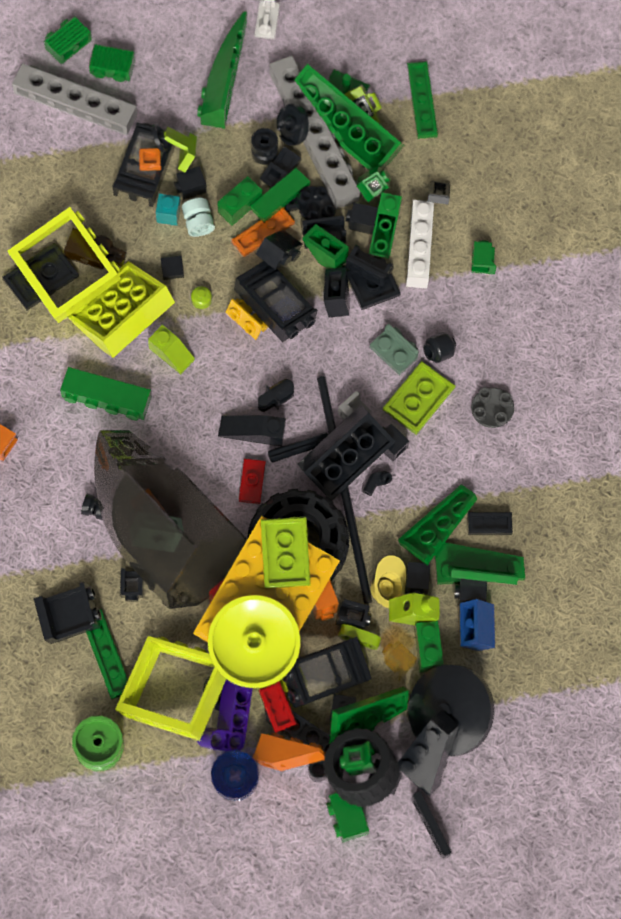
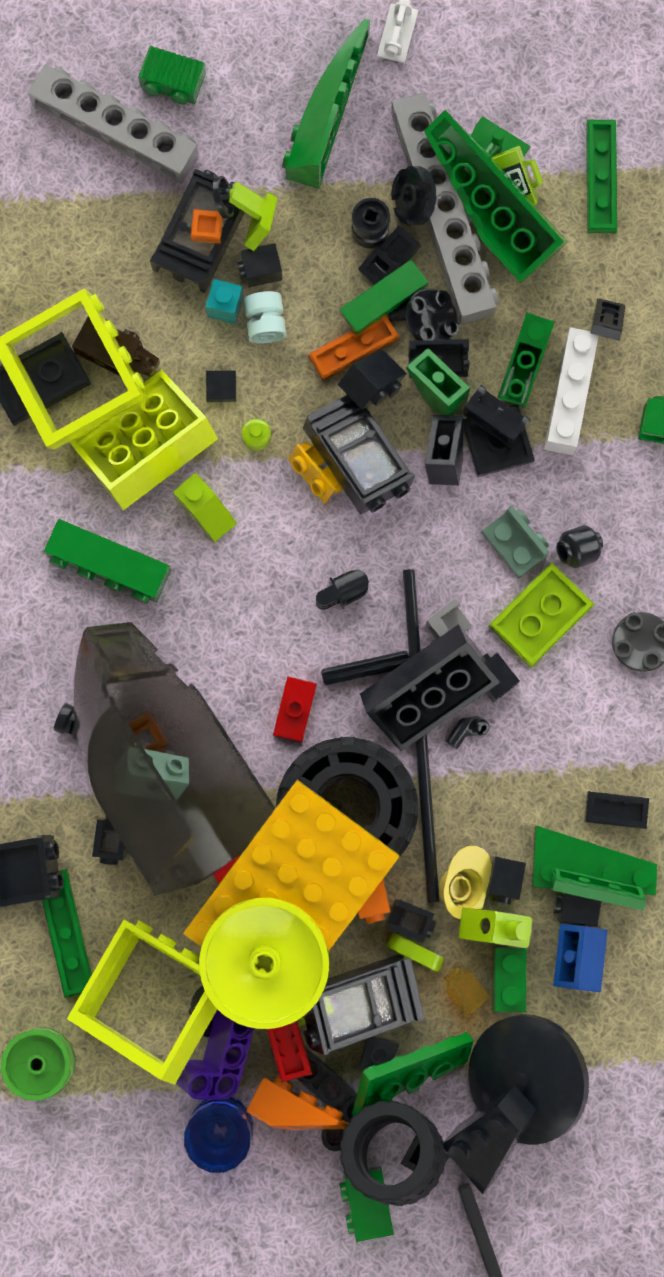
camera: 10 degrees right, 10 degrees up
green brick [44,16,92,65] -> none
green brick [217,176,262,226] -> none
black slope [218,415,286,447] -> none
lime tile [261,517,310,588] -> none
green window [340,741,377,776] -> none
black brick [346,202,378,235] -> none
green window [356,165,391,202] -> none
green wing [398,484,477,565] -> none

